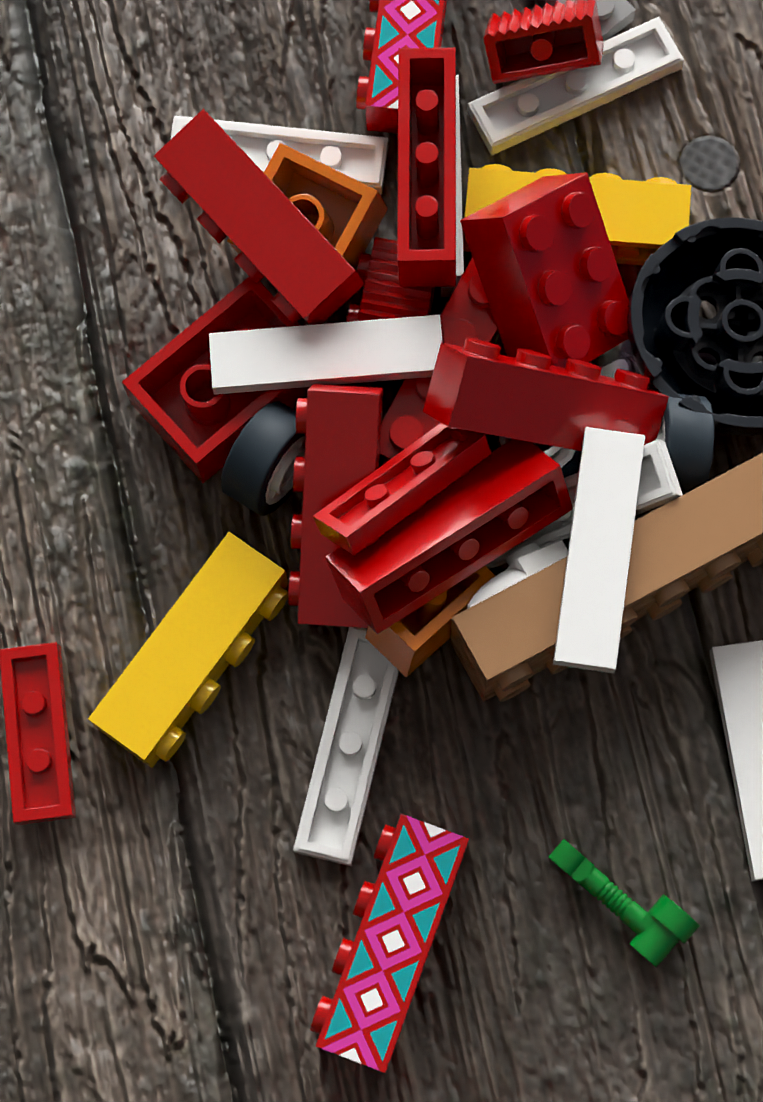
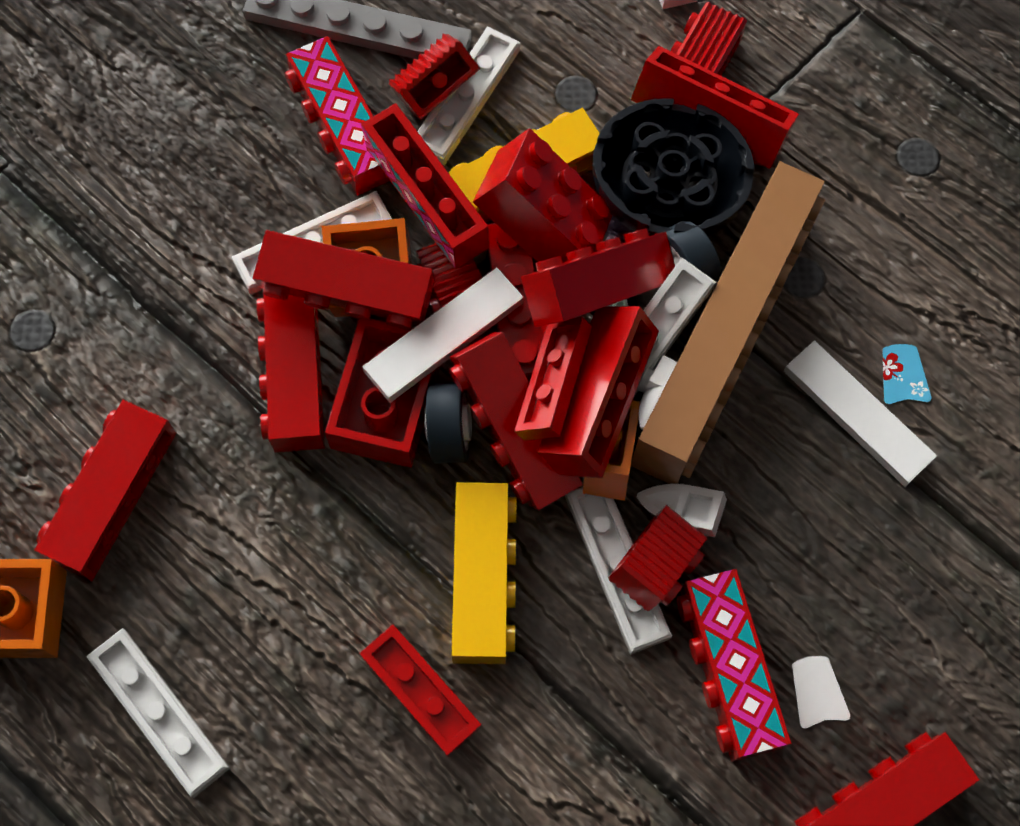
camera: 40 degrees left, 5 degrees down
green brick [548,839,700,968] -> none
white tile [553,427,645,673] -> none
none -> red brick [257,294,325,453]
none -> red brick [608,505,707,611]
none -> white plate [637,484,727,537]
none -> white sticker [792,656,850,728]

